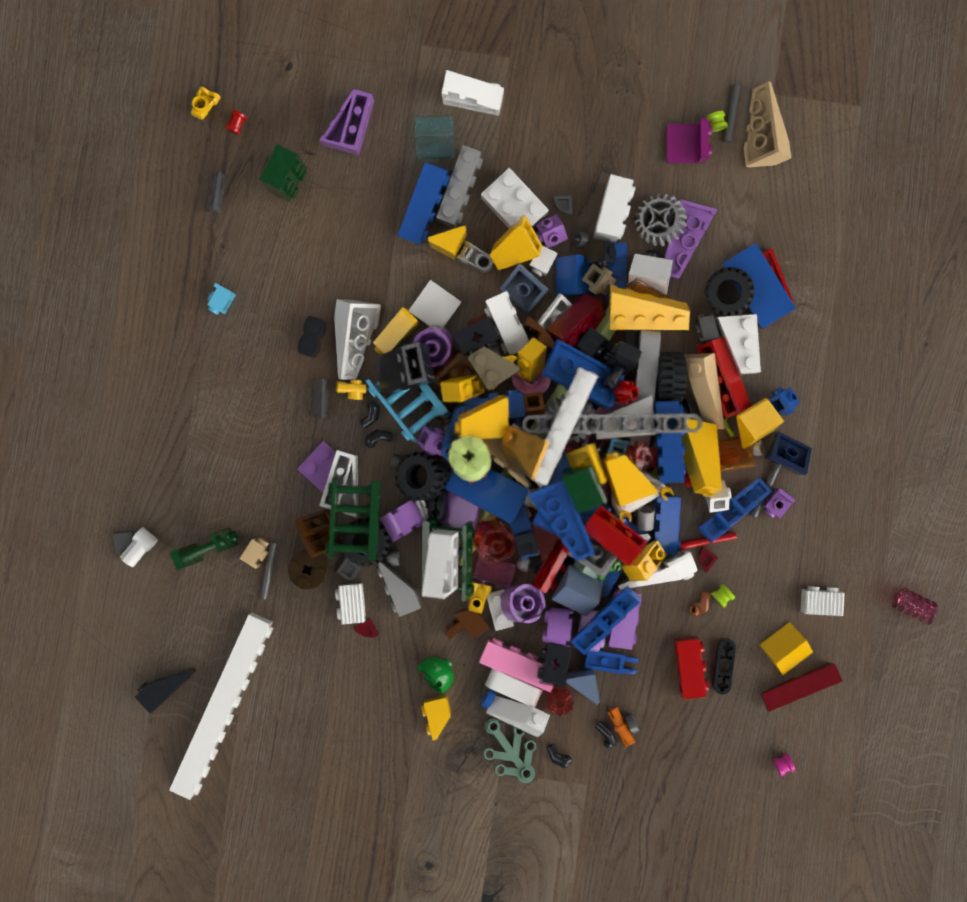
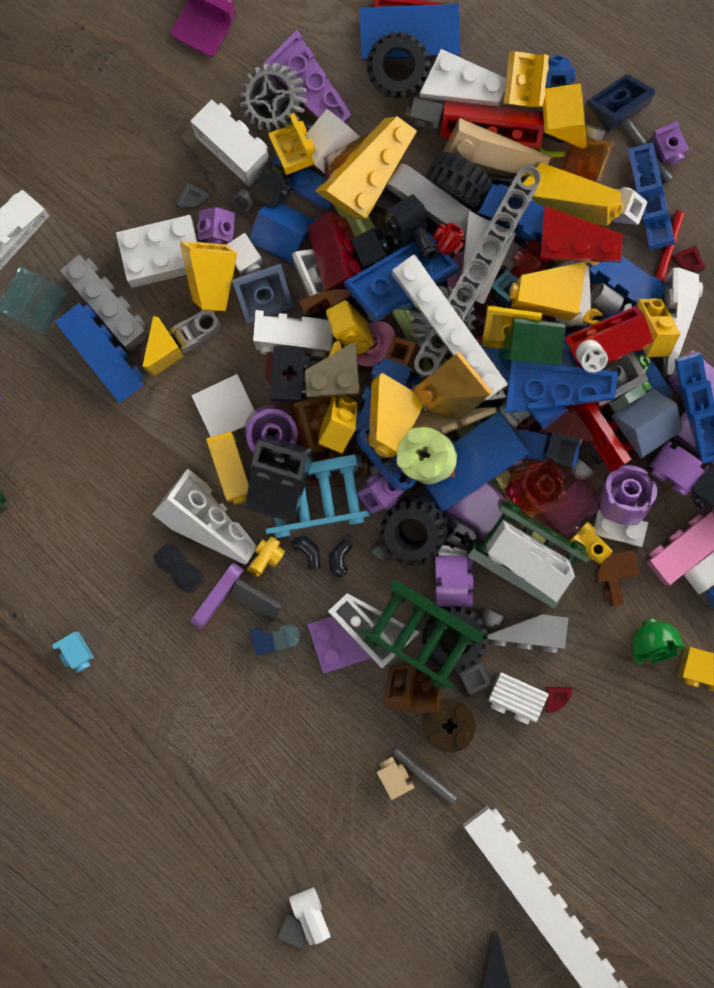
camera: 55 degrees left, 5 degrees down
dark green fence [169,528,238,571] -> none
dark tan brick [582,264,617,296] -> none
none -> medium lavender beam [190,563,244,630]
none -> leg [250,625,301,656]
none -> yellow bracket [268,113,316,175]
none -> yellow bracket [504,51,549,107]
none -> red wing [541,206,623,263]
none -> white wheel [576,340,608,372]

